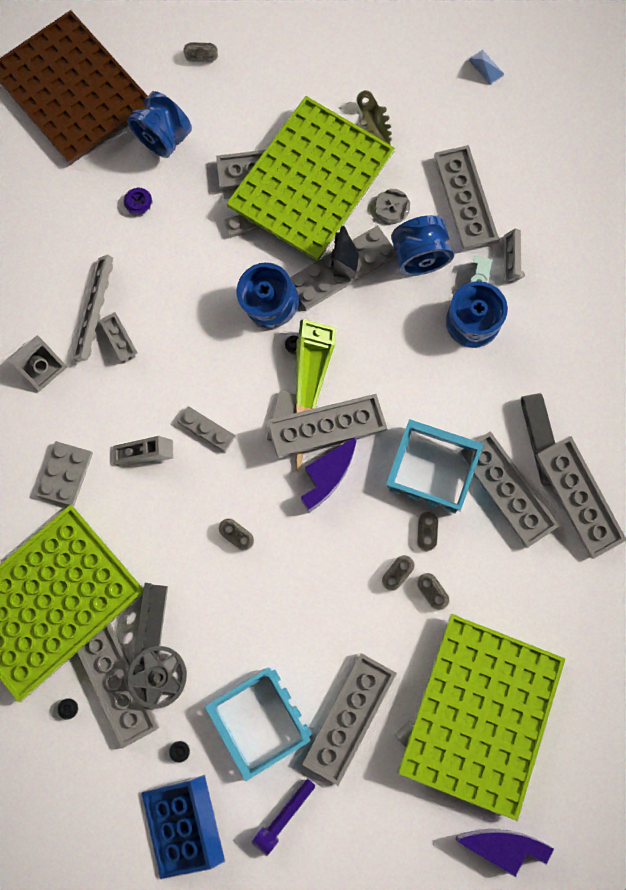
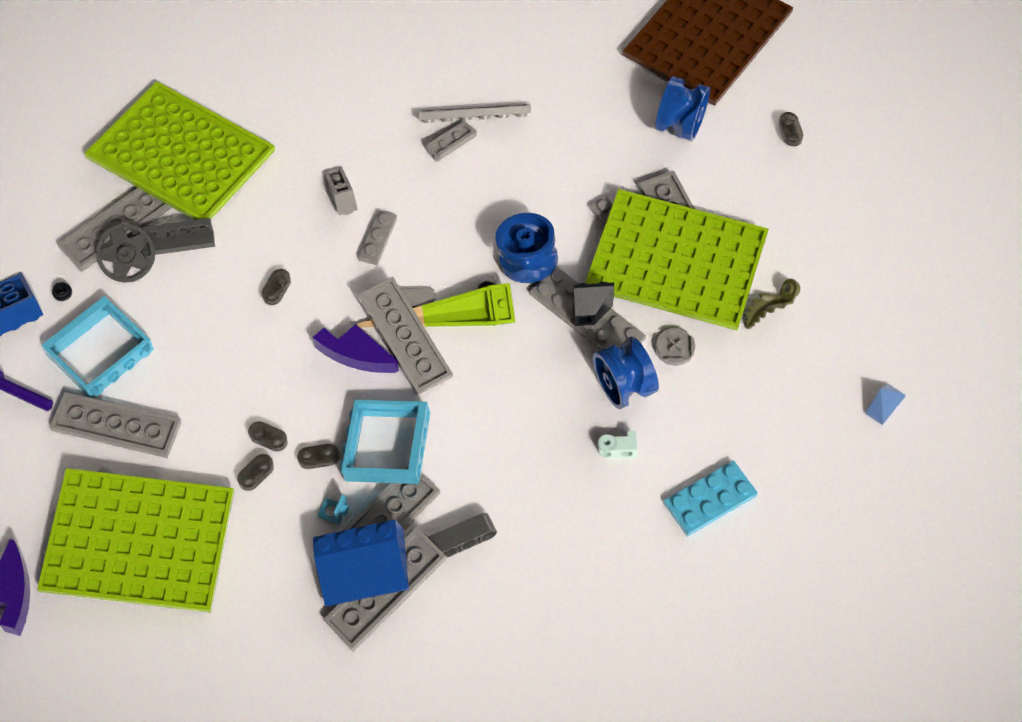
camera: 75 degrees right, 15 degrees down
light grey slope [9,335,67,392] -> none
light grey plate [36,441,93,506] -> none
black plate [57,698,79,720] -> none
dark purple gear [124,188,153,215] -> none
light grey plate [434,145,499,251] -> none
blue piece [446,281,508,348] -> none
light grey hinge [503,228,525,282] -> none
none -> blue slope [313,520,409,607]
none -> medium azure bracket [318,495,349,525]
none -> medium azure plate [664,460,758,537]

